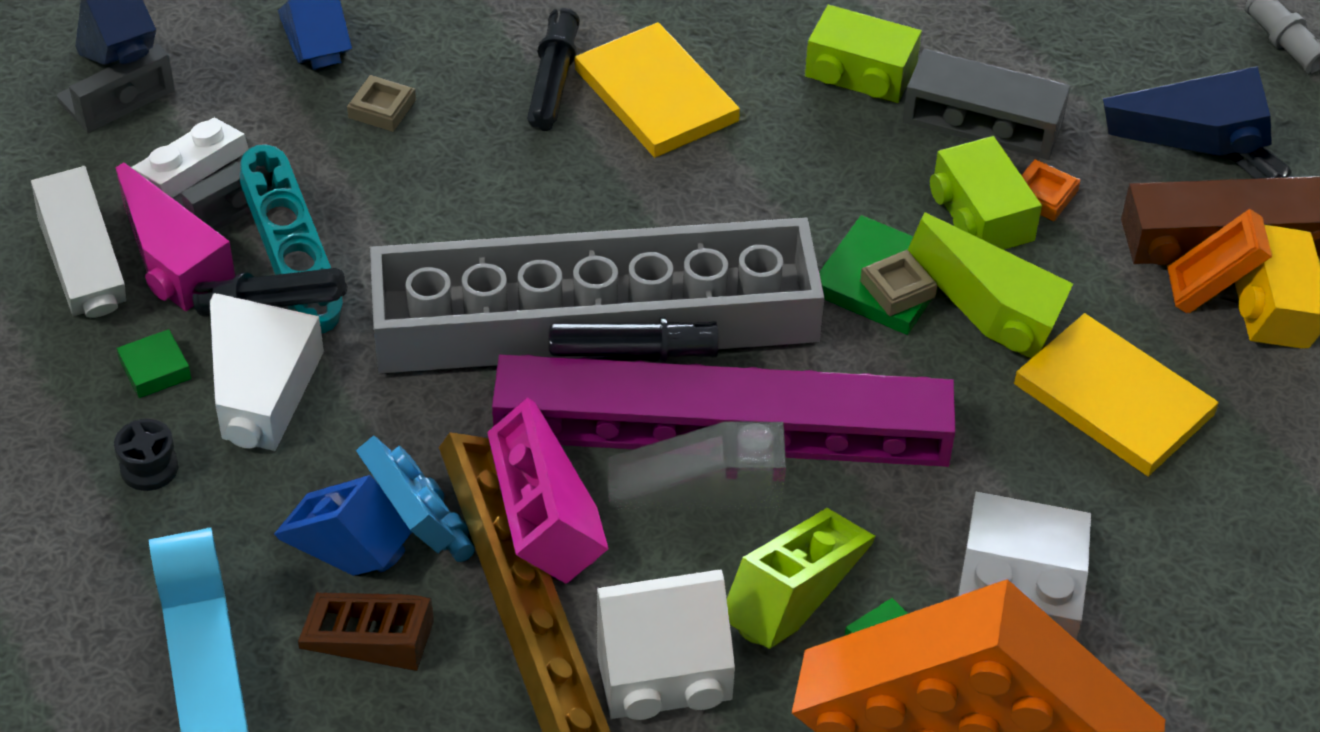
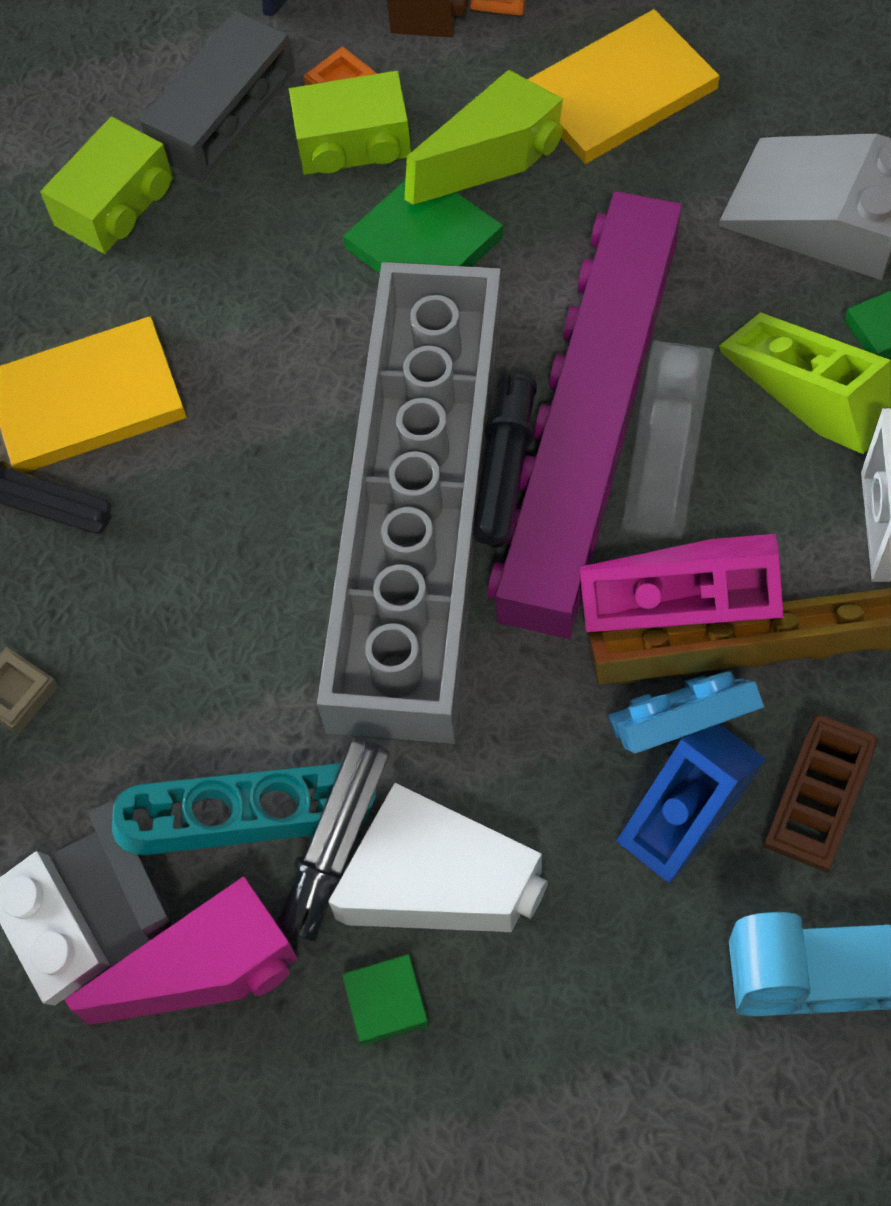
camera: 70 degrees left, 15 degrees up
white slope [31,166,126,318] -> none
black wheel [114,418,179,491] -> none
dark tan tile [860,250,937,316] -> none

